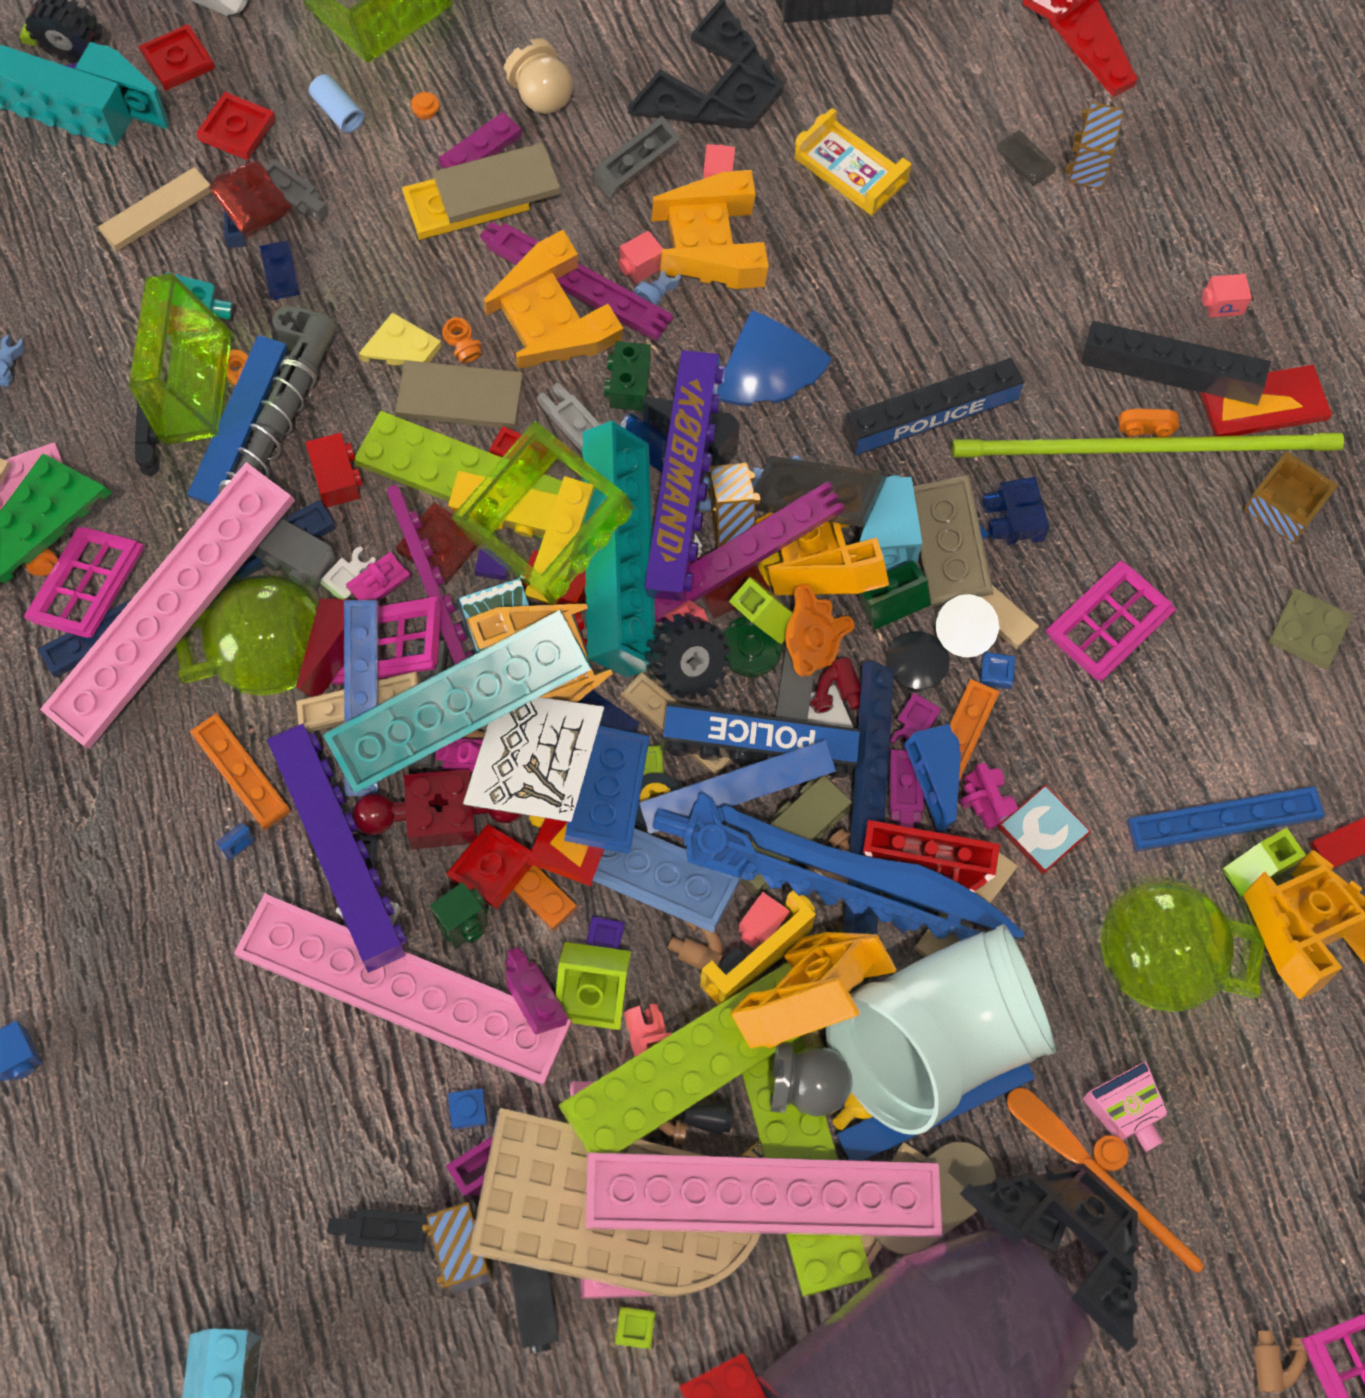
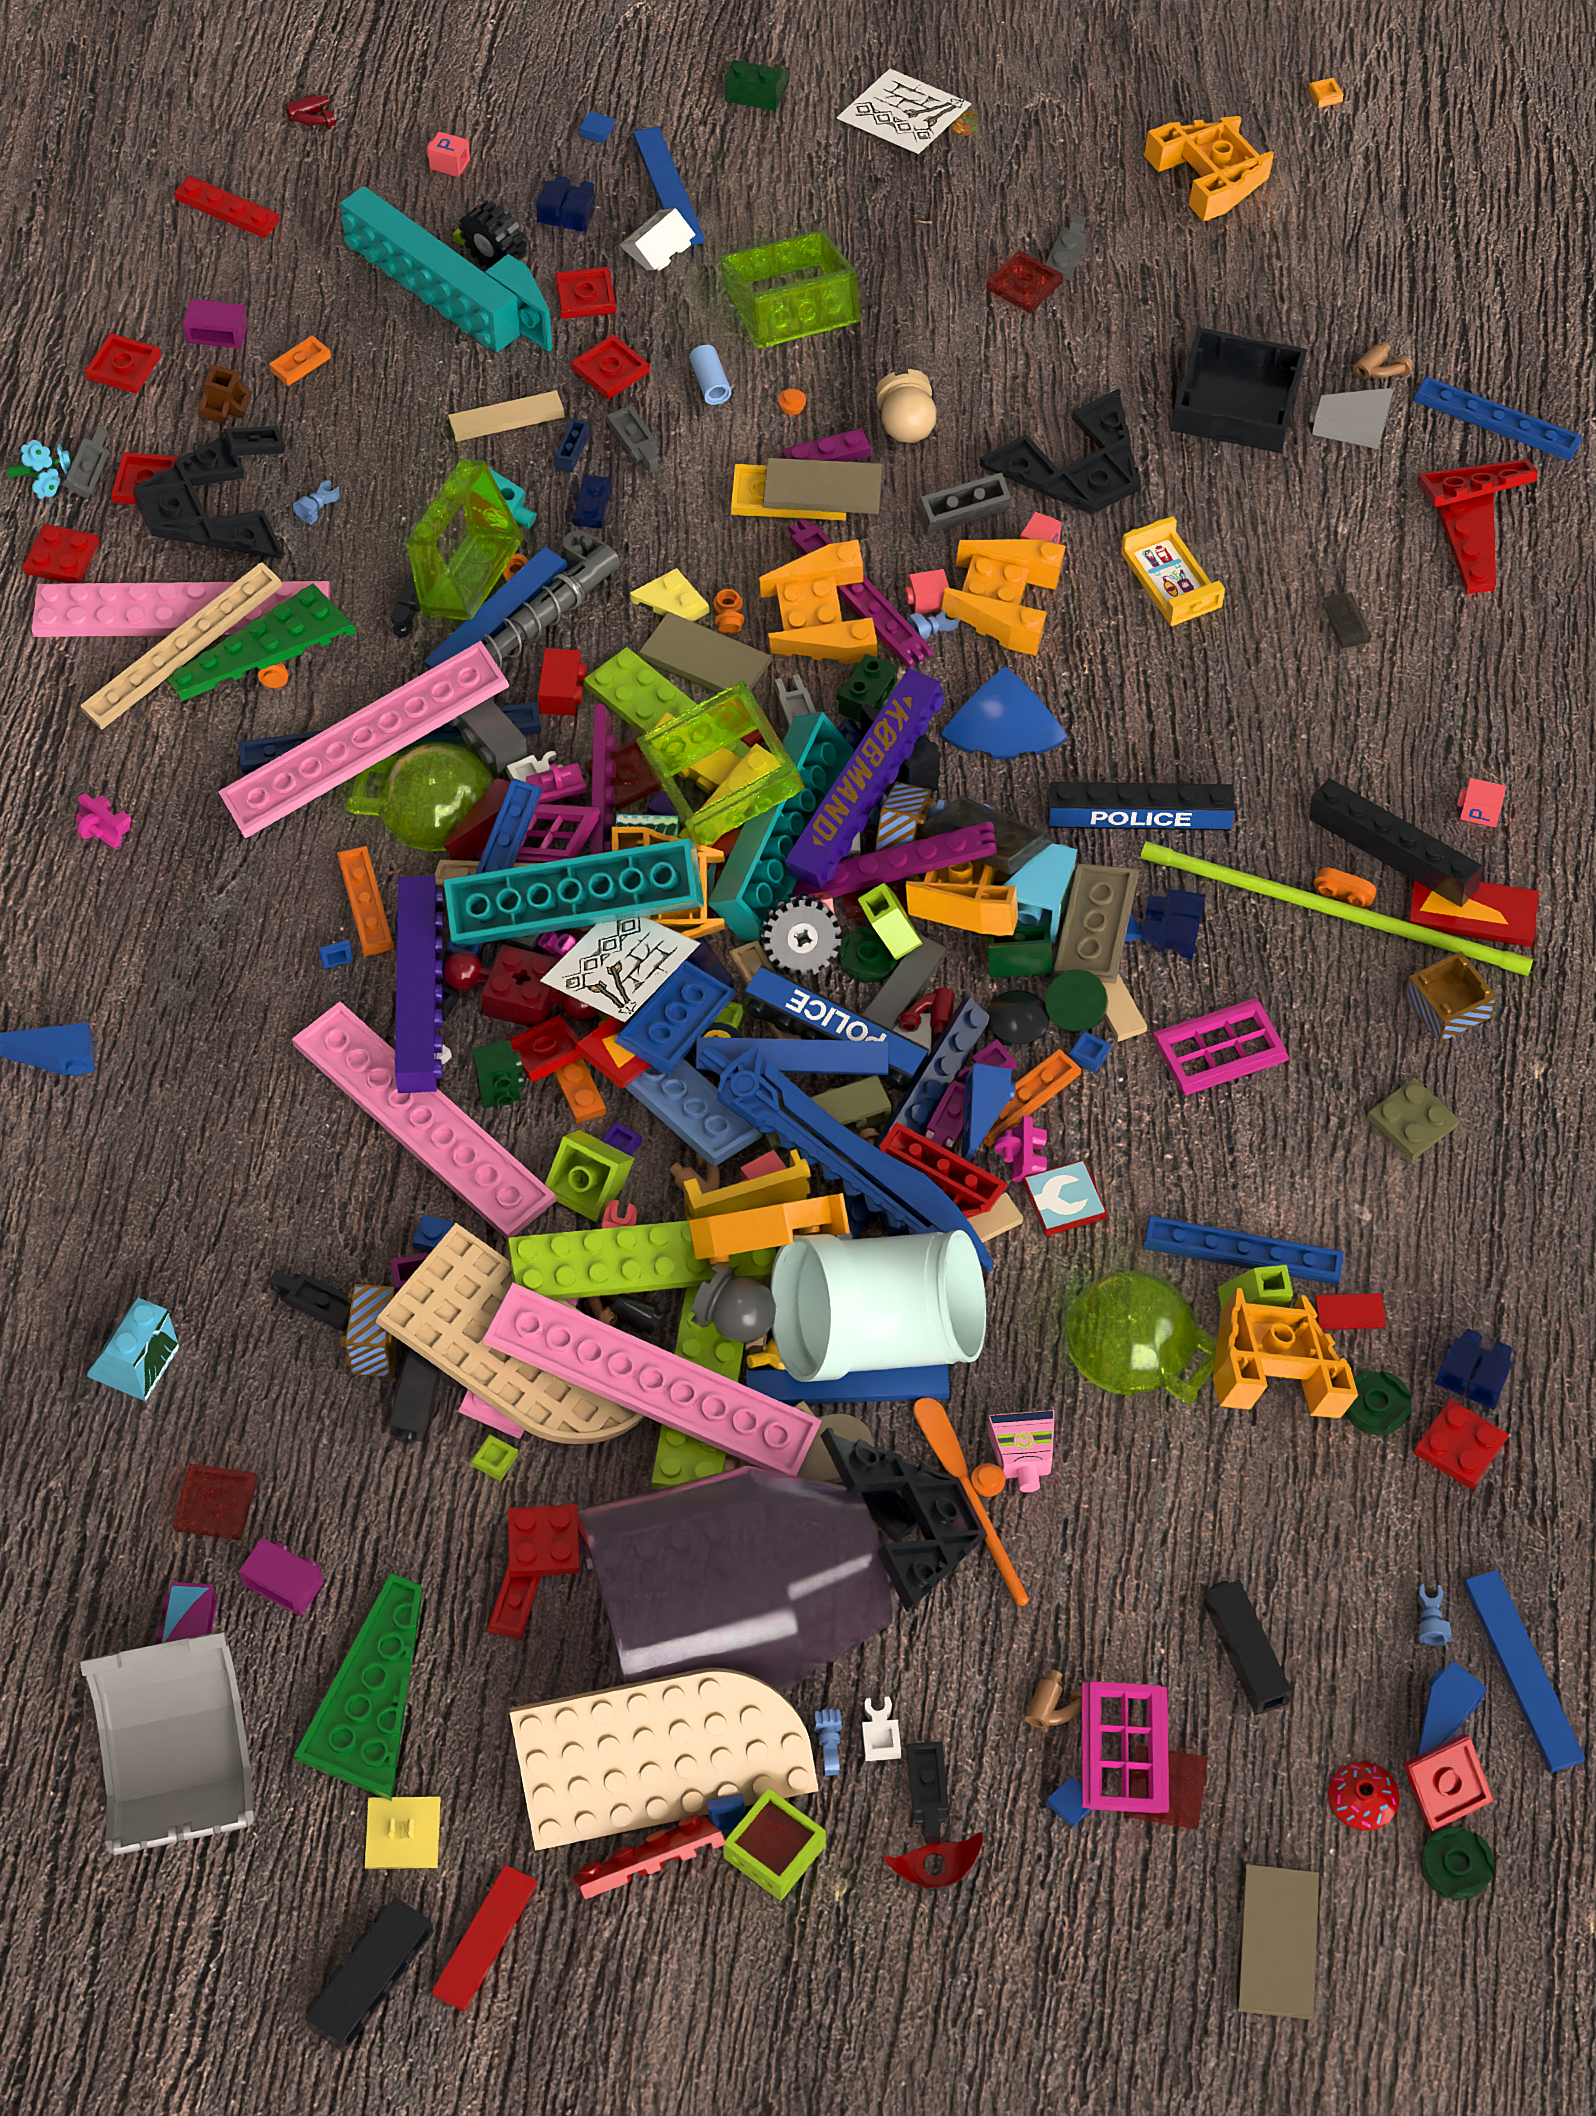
camera: 25 degrees right, 10 degrees down
dark pink piece [24,527,145,638] -> none
clear red brick [209,160,290,234] -> none
magenta hinge [505,947,568,1035] -> none
orange tile [786,584,855,677] -> none
container [1065,101,1125,190] -> none

